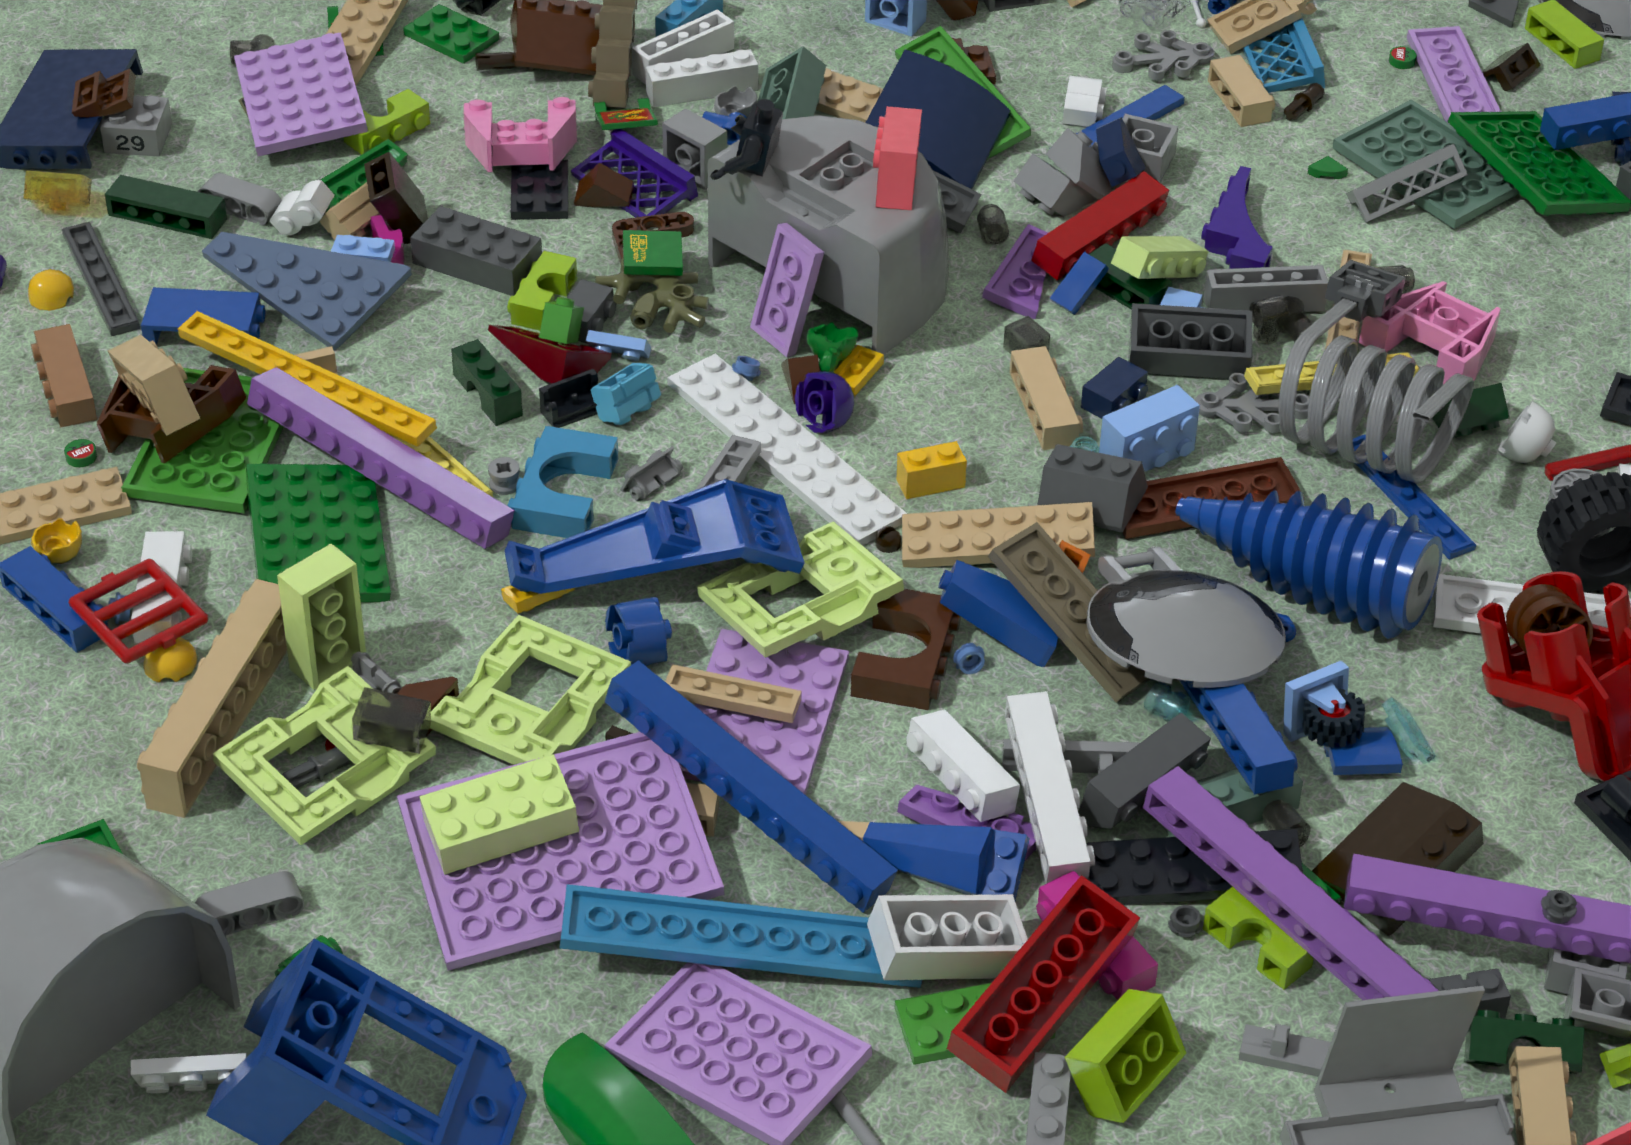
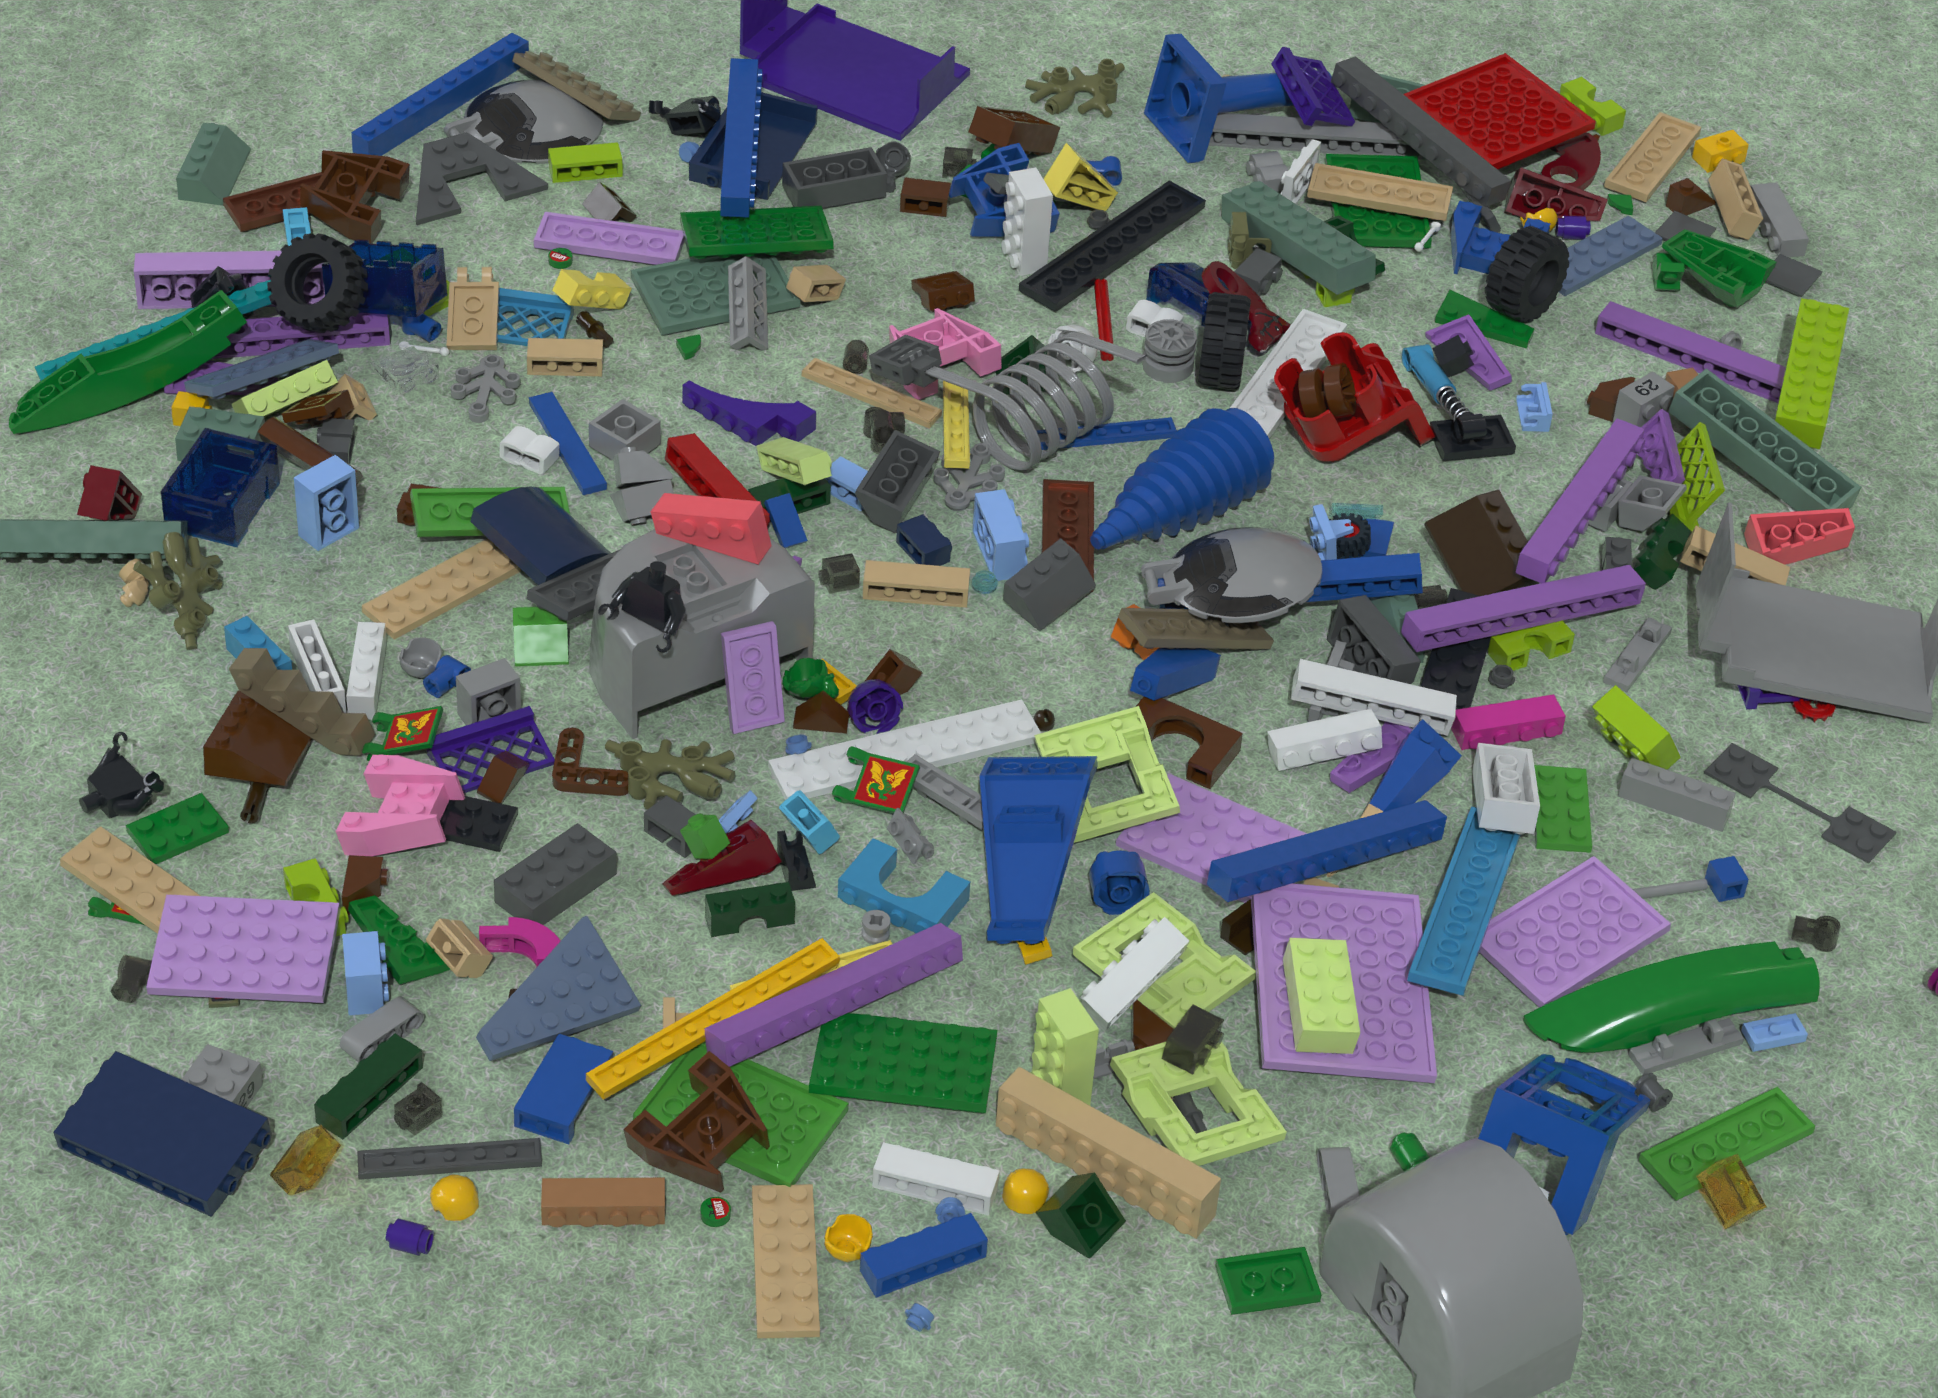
camera: 75 degrees left, 0 degrees up
red bar [68,559,209,664] -> none
reddish brown slope [72,68,136,117] -> none
tan wedge [108,335,200,436] -> none
white brick [270,180,335,236] -> none
light blue plate [331,235,395,262] -> none
dark brown brick [364,152,428,244] -> none
lime arch [507,251,577,331] -> none
green tile [622,230,683,276] -> none
tan plate [665,664,802,723] -> none
sand green slope [758,46,827,119] -> none
yellow brick [896,441,967,499] -> none
tan plate [902,502,1095,568] -> none
red brick [946,875,1140,1093] -> none
medium blue plate [953,643,985,674] -> none
dark blue slope [1096,117,1146,187] -> none
clear light blue wheel [1144,681,1191,722] -> none
light grey brick [1204,265,1328,314] -> none
dark grey plate [1541,890,1577,924] -> none
none -> reddish brown slope [342,855,389,915]
none -> light blue brick [342,931,389,1015]
none -> clear smoke brick [394,1082,442,1136]
none -> light yellow arch [552,269,632,309]
none -> tan brick [786,265,846,302]
none -> flag [832,746,920,814]
none -> reddish brown slope [865,649,923,695]
none -> reddish brown plate [911,271,975,312]
none -> dark green slope [1036,1172,1126,1259]
none -> white brick [1080,917,1190,1032]

